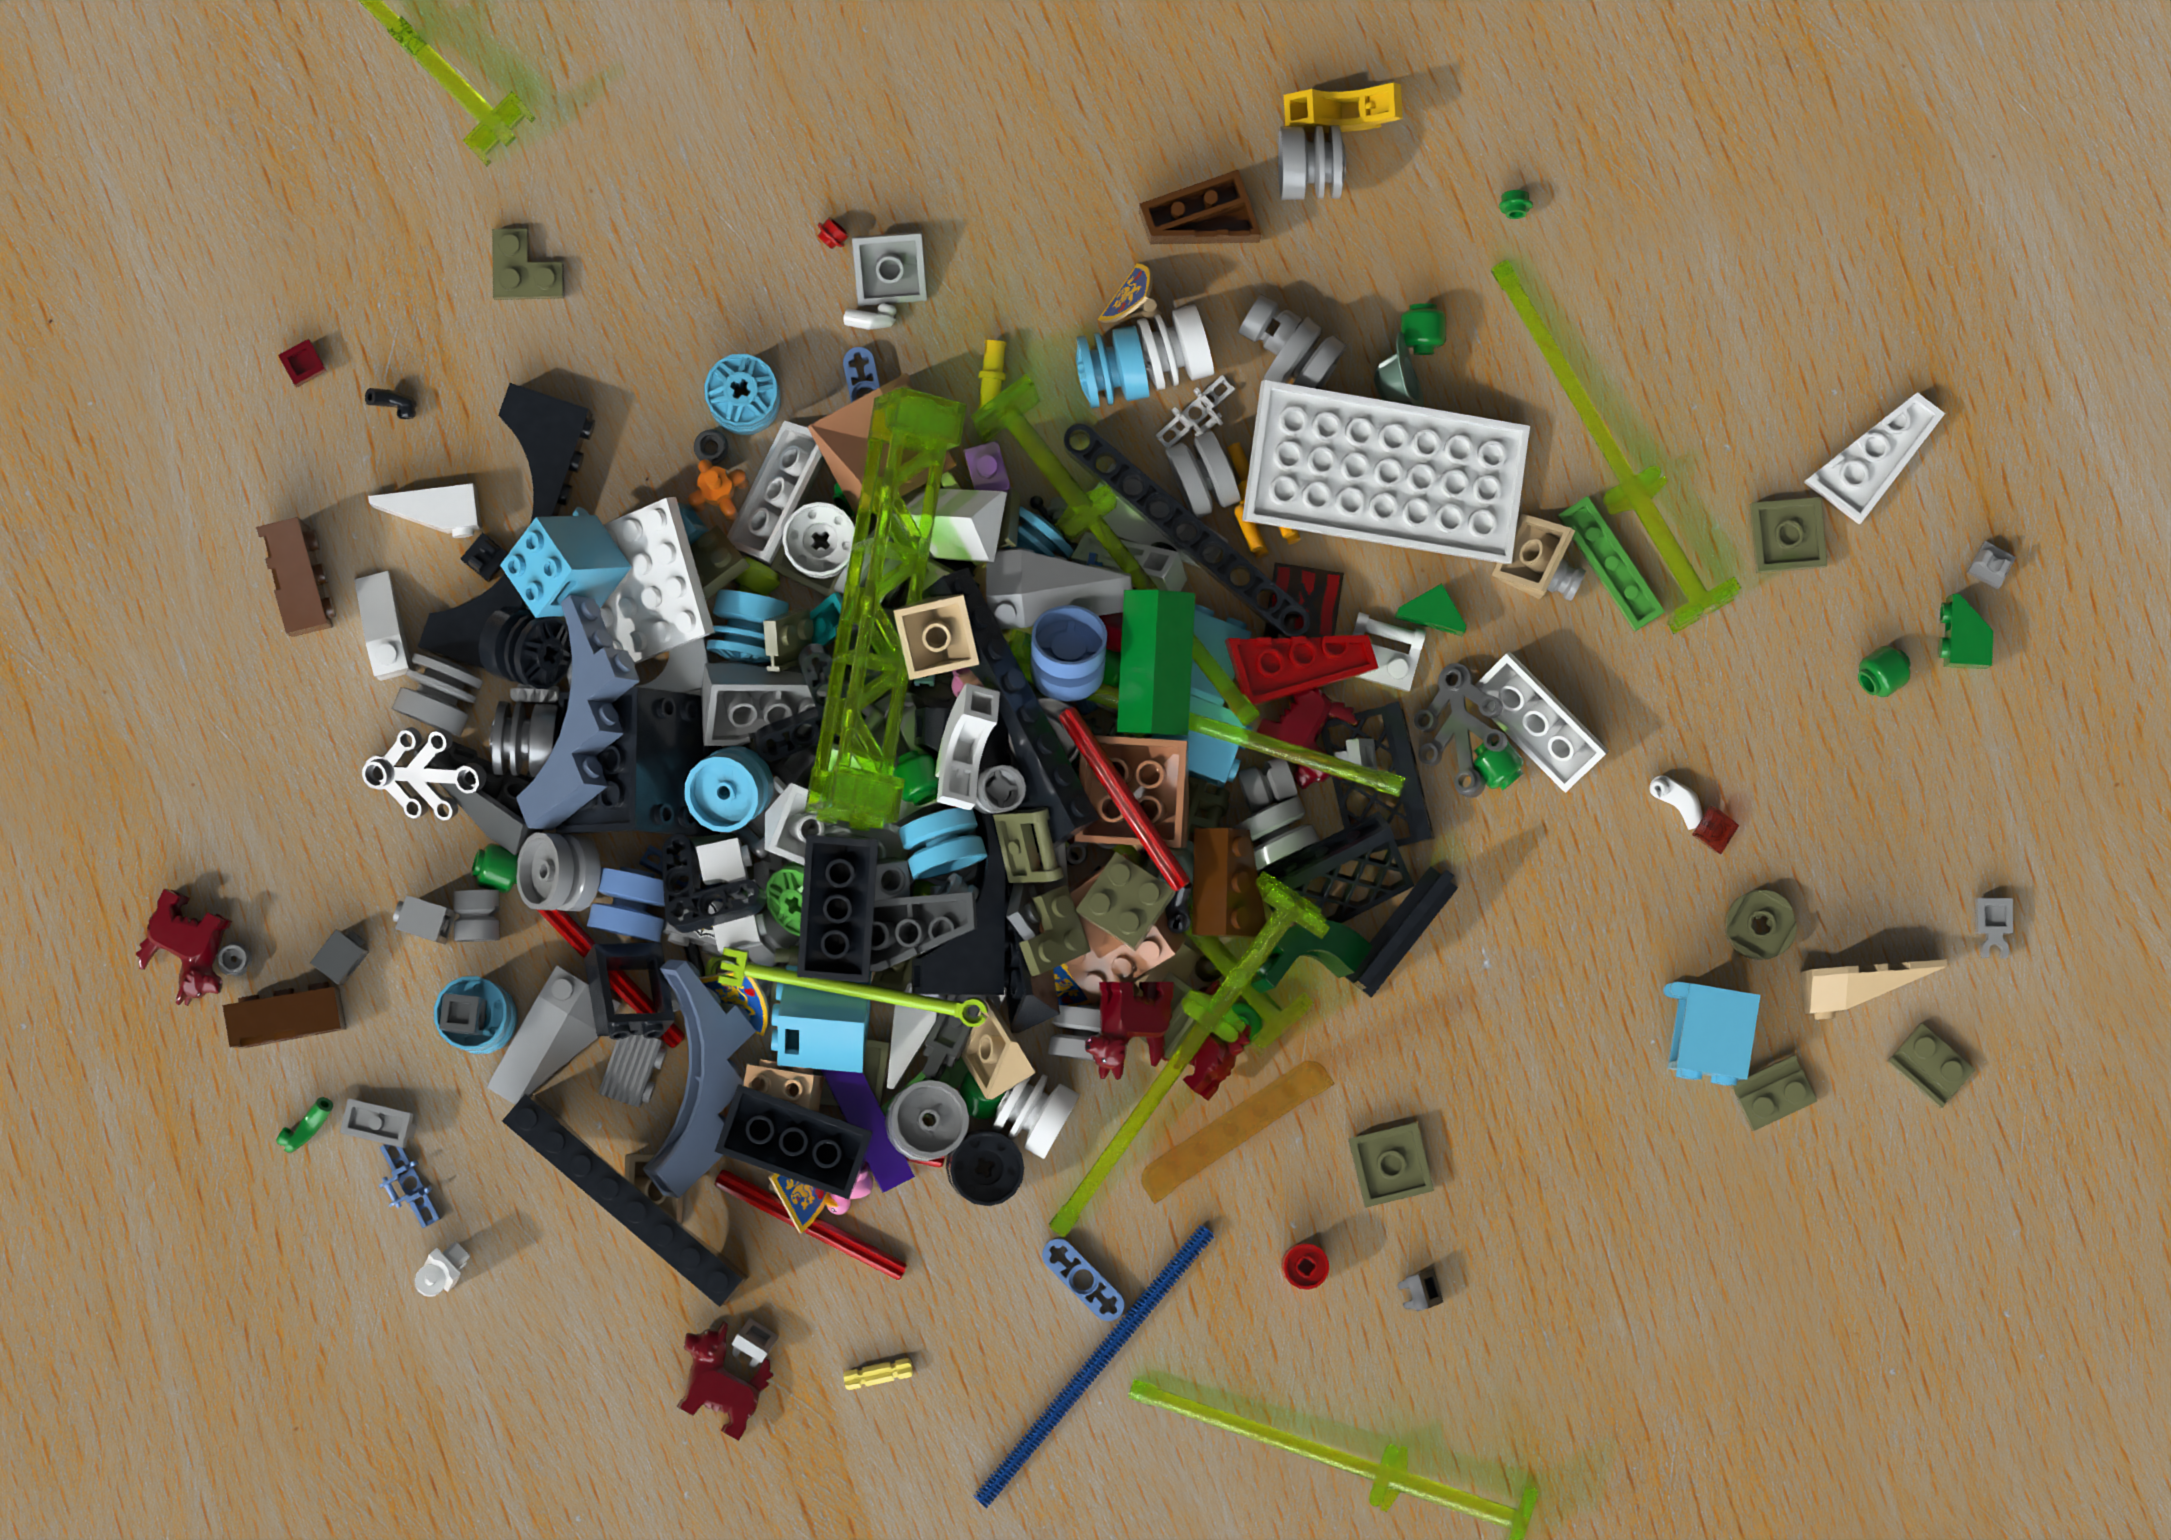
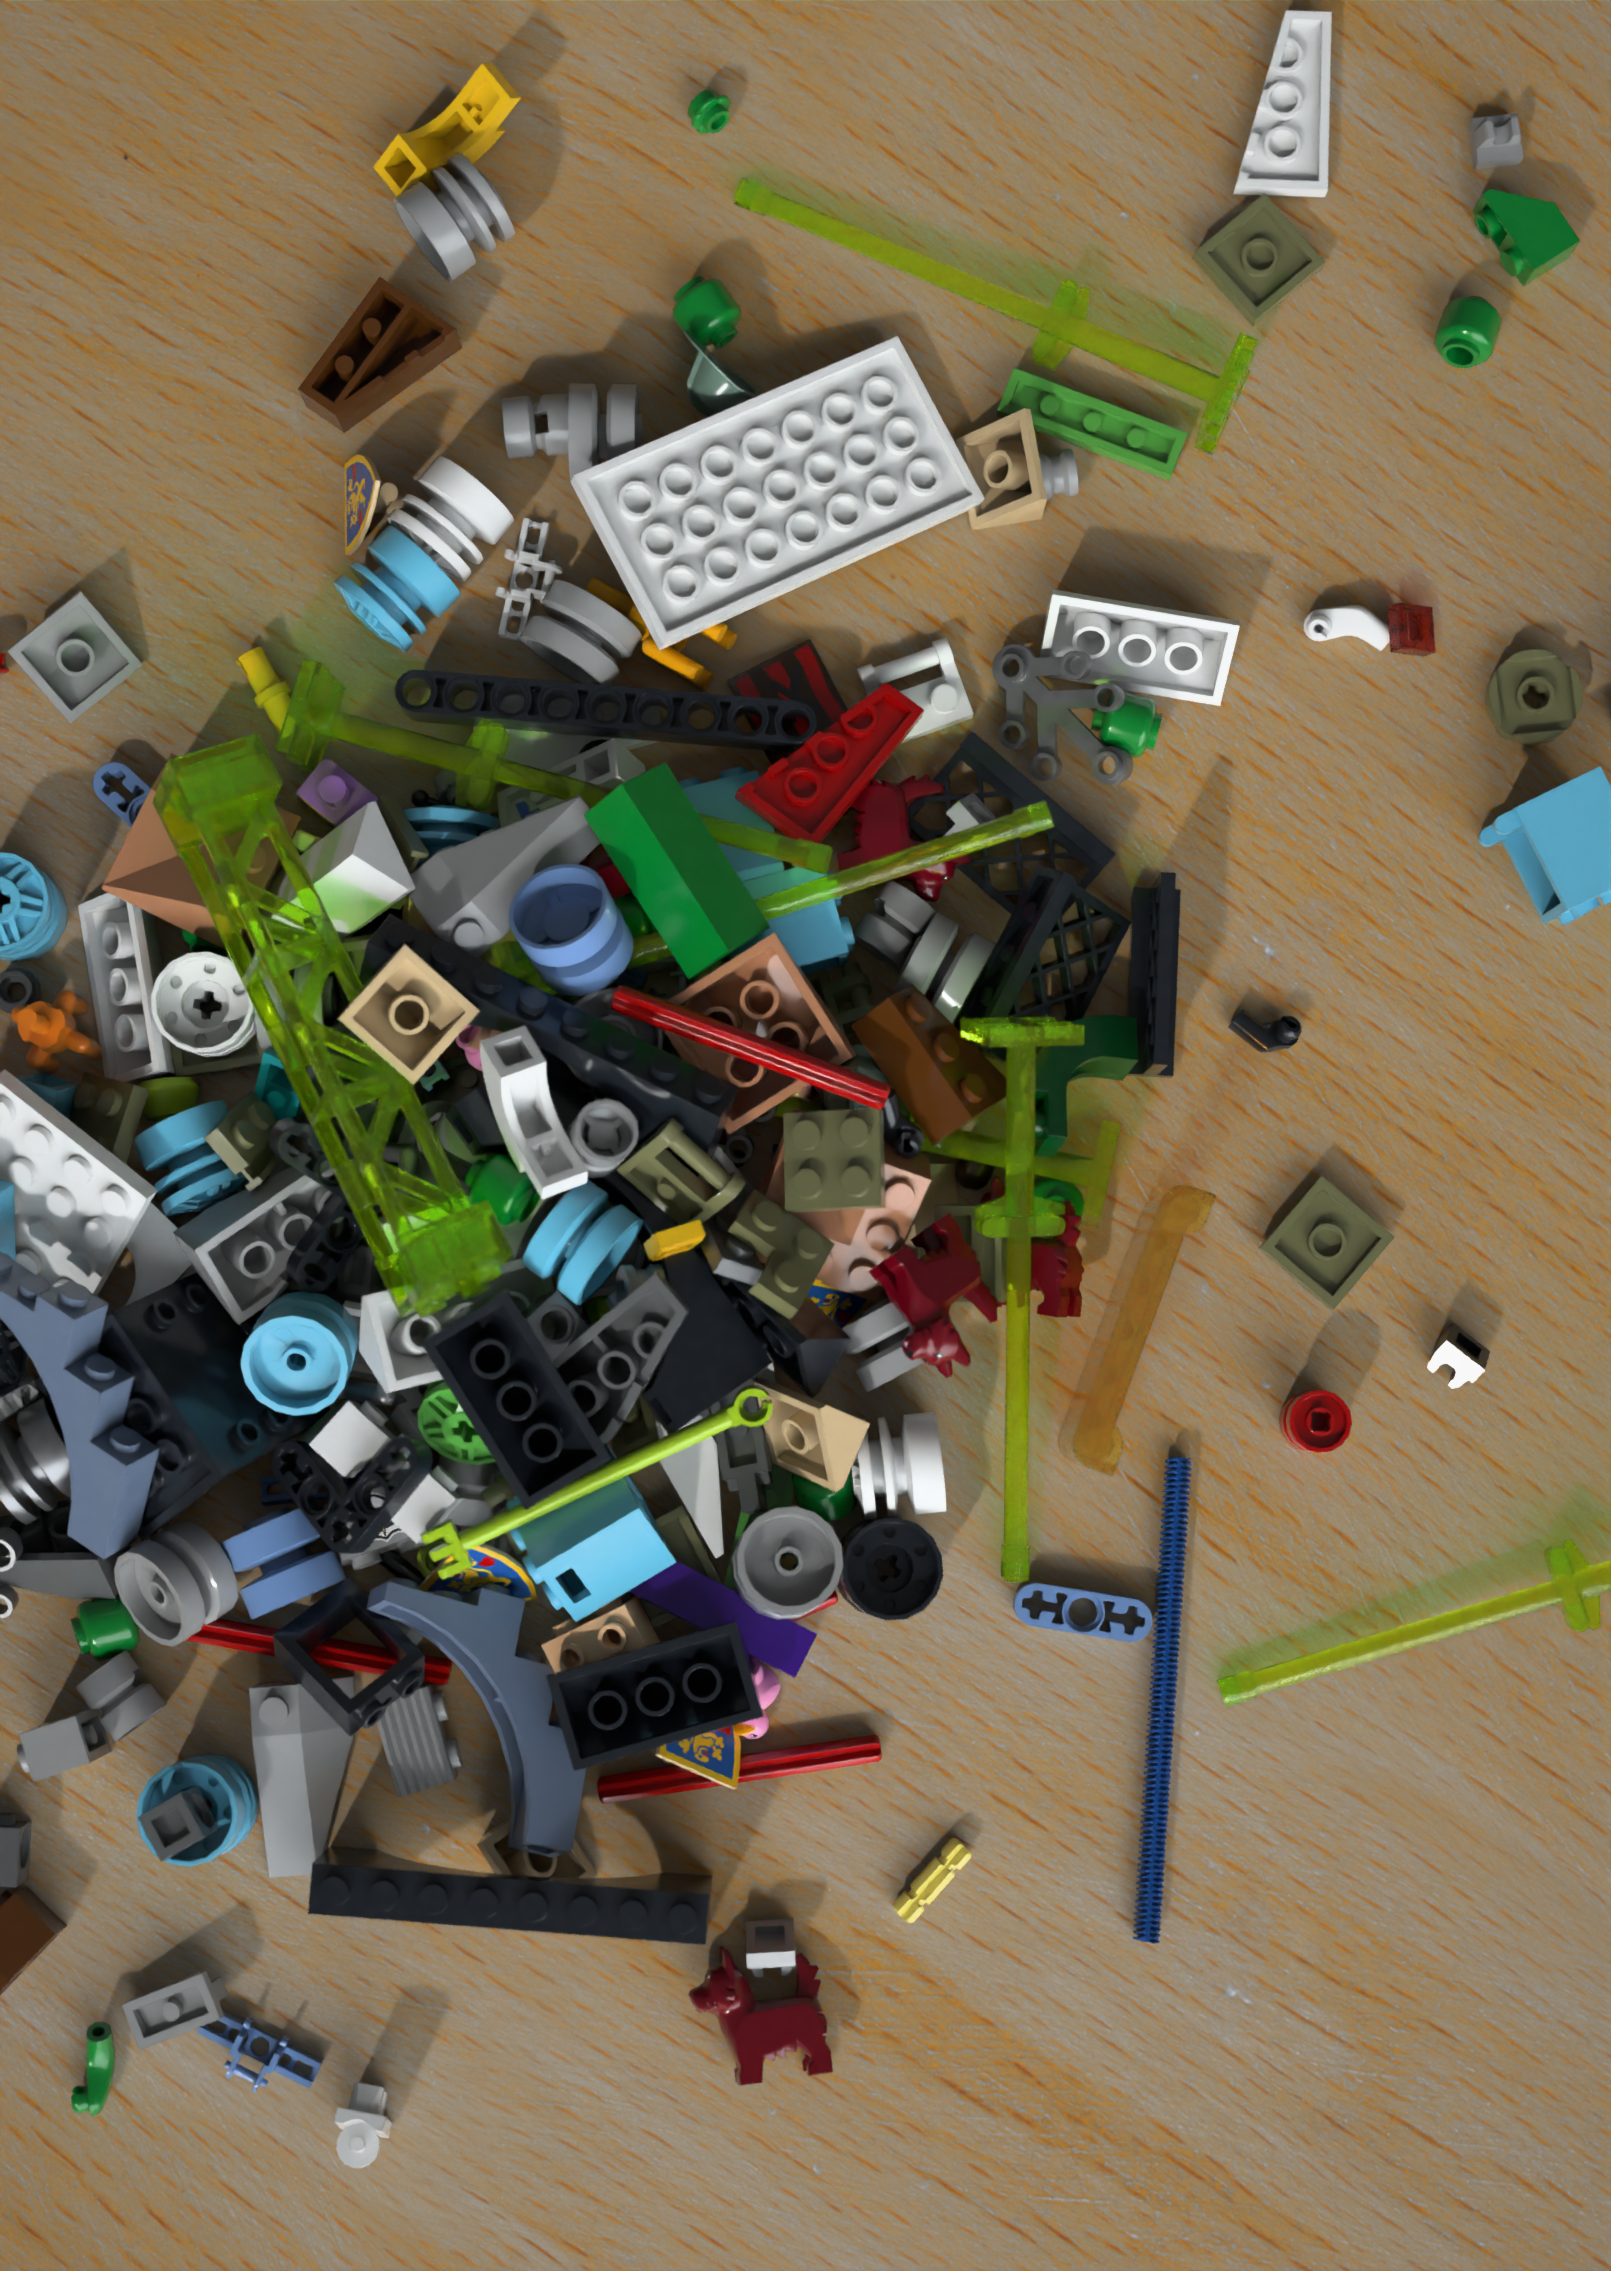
camera: 35 degrees left, 0 degrees up
white arm [844,303,897,330] -> none
green slope [1395,583,1466,637] -> none
none -> yellow tile [643,1219,706,1261]
none -> black arm [1228,1009,1302,1053]

